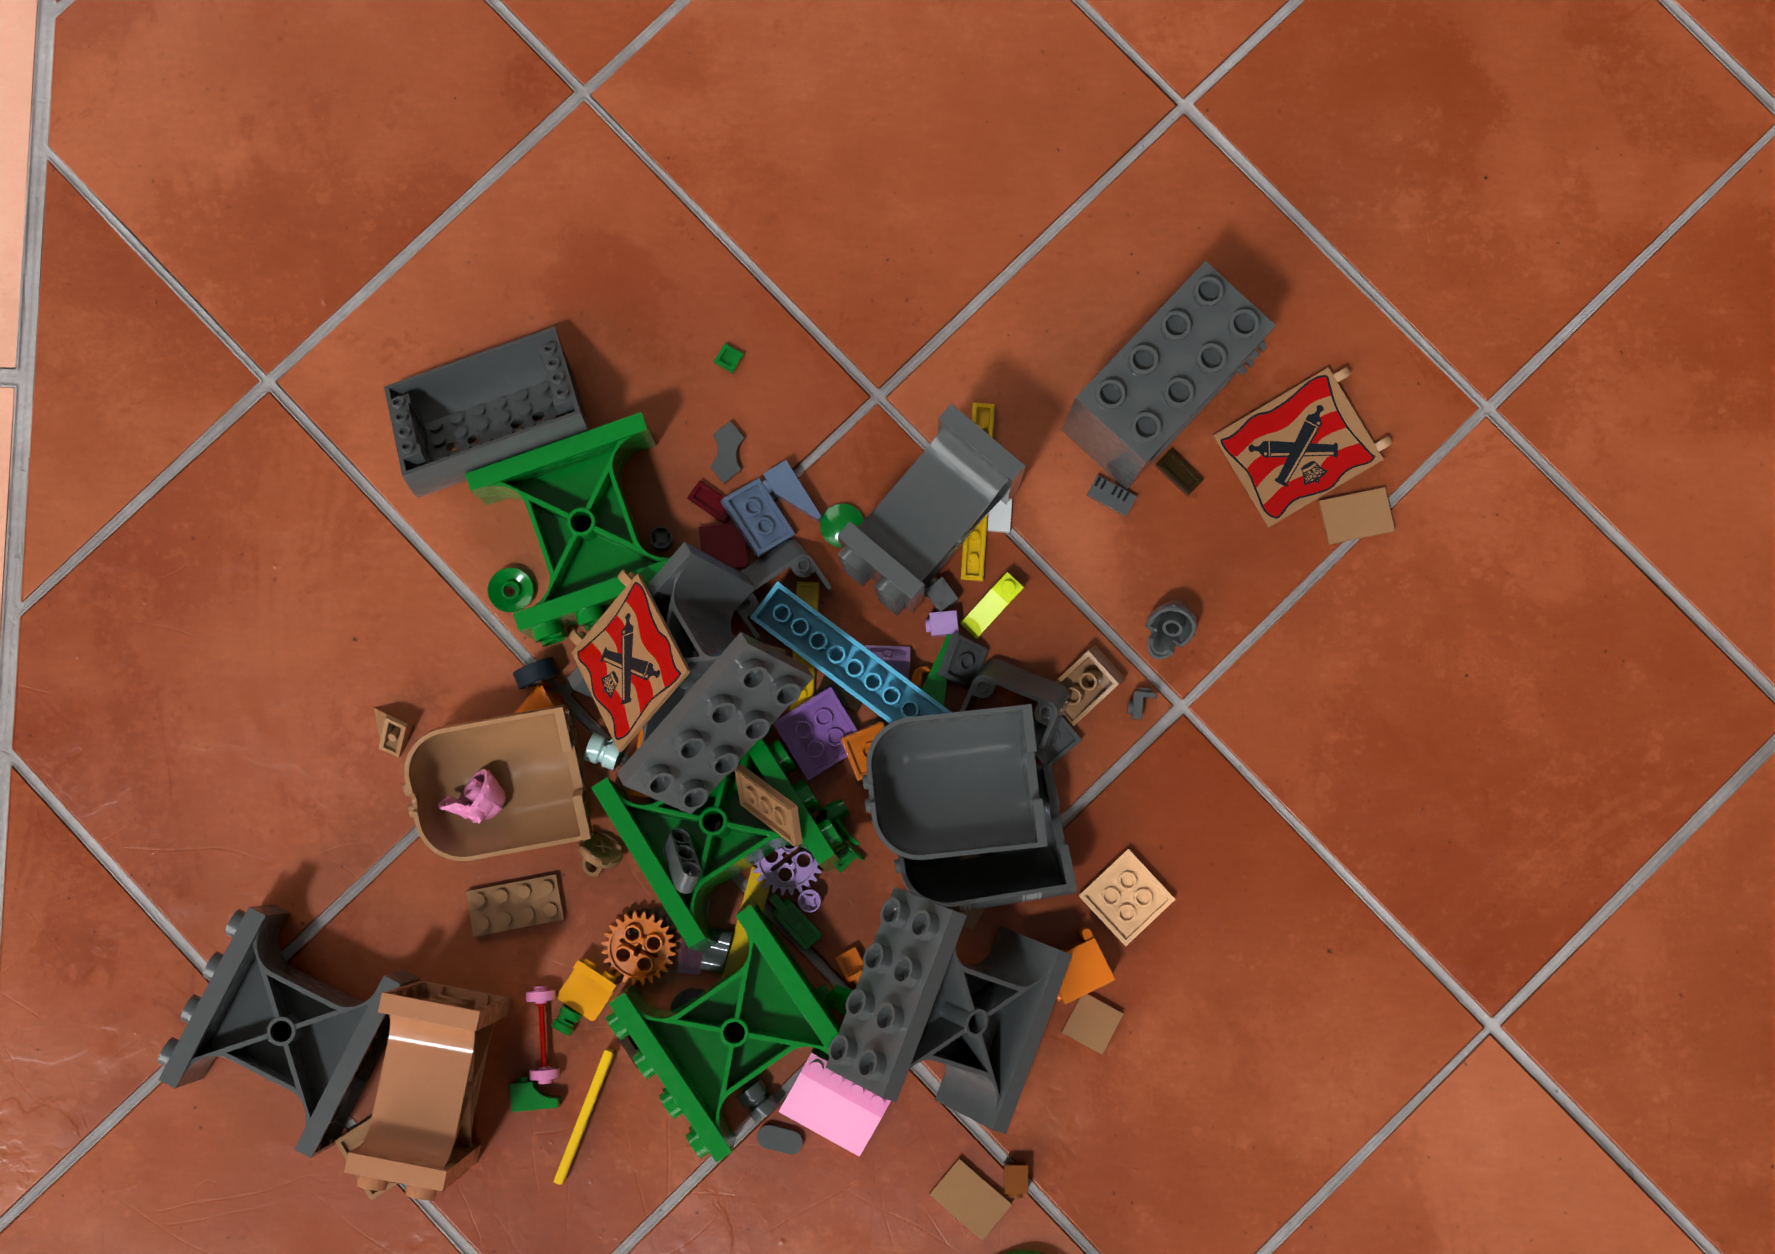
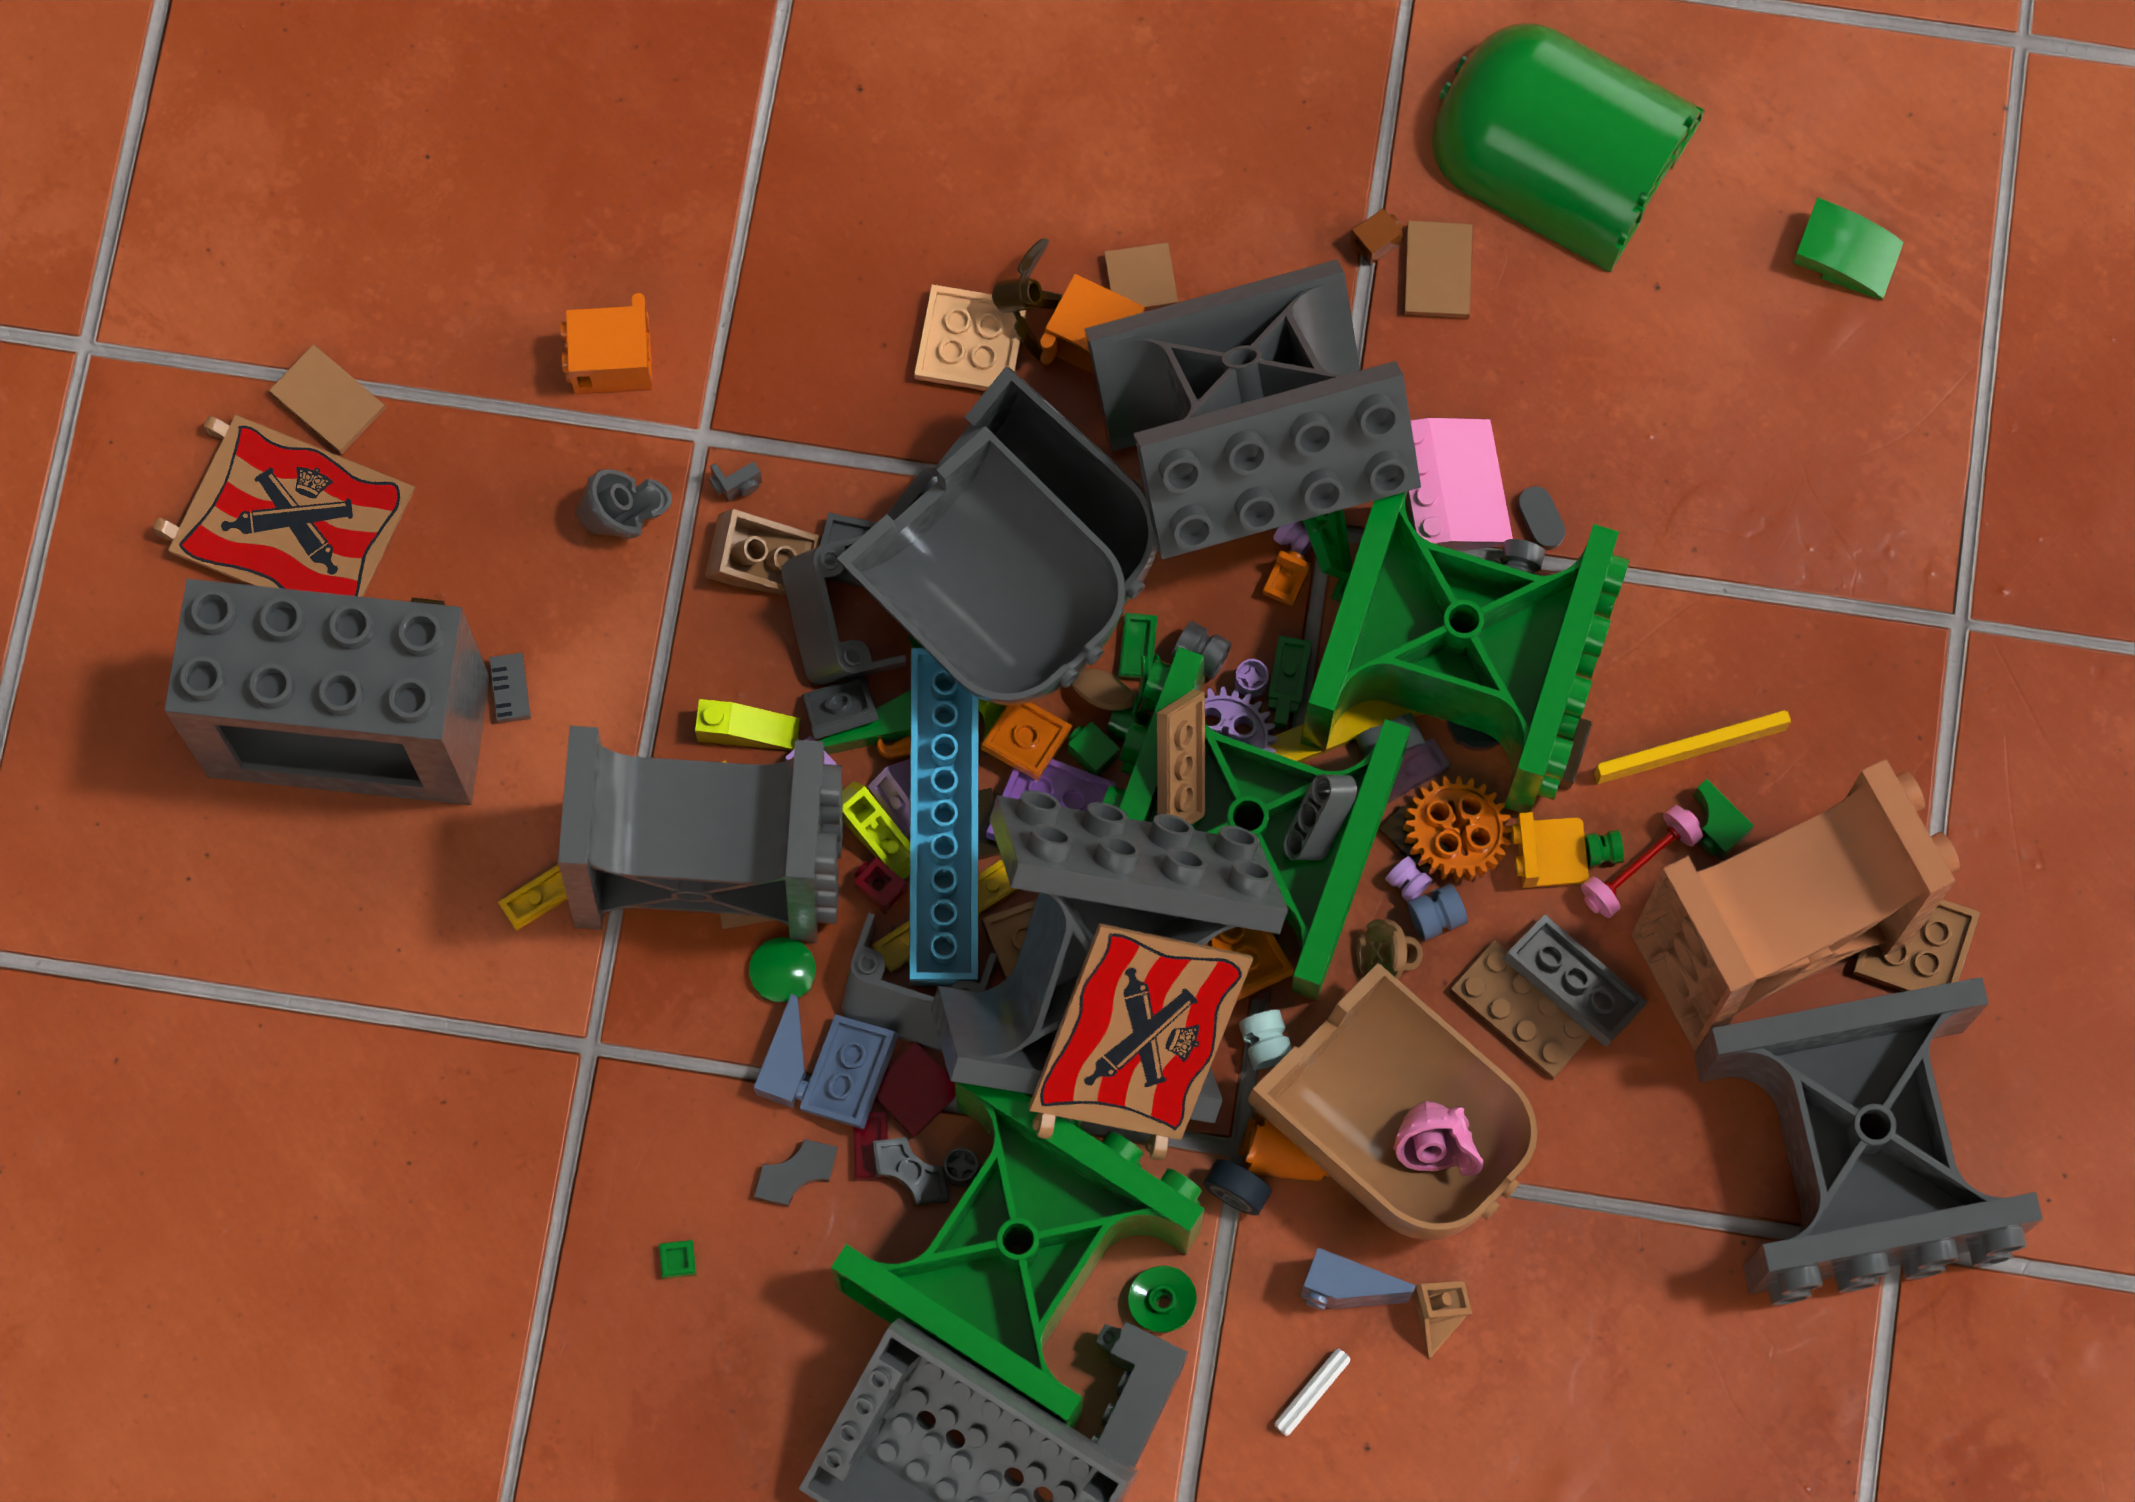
camera: 125 degrees left, 10 degrees down
none -> orange container [561,293,653,394]
none -> neon yellow slope [842,782,910,880]
none -> dark red brick [854,857,908,915]
none -> dark grey tile [871,1137,949,1206]
none -> dark brown plant [992,238,1063,361]
none -> green brick [1068,721,1120,776]
none -> medium nougat arm [1072,668,1133,710]
none -> dark grey hinge [1092,1322,1188,1468]
none -> green tile [1119,613,1158,681]
none -> flat silver wheel [1171,621,1232,680]
none -> white axle [1274,1349,1350,1436]
none -> sand blue slope [1300,1248,1416,1311]
none -> lavender wheel [1385,856,1432,901]
none -> sand blue wheel [1407,883,1468,942]
none -> dark grey plate [1503,915,1647,1048]

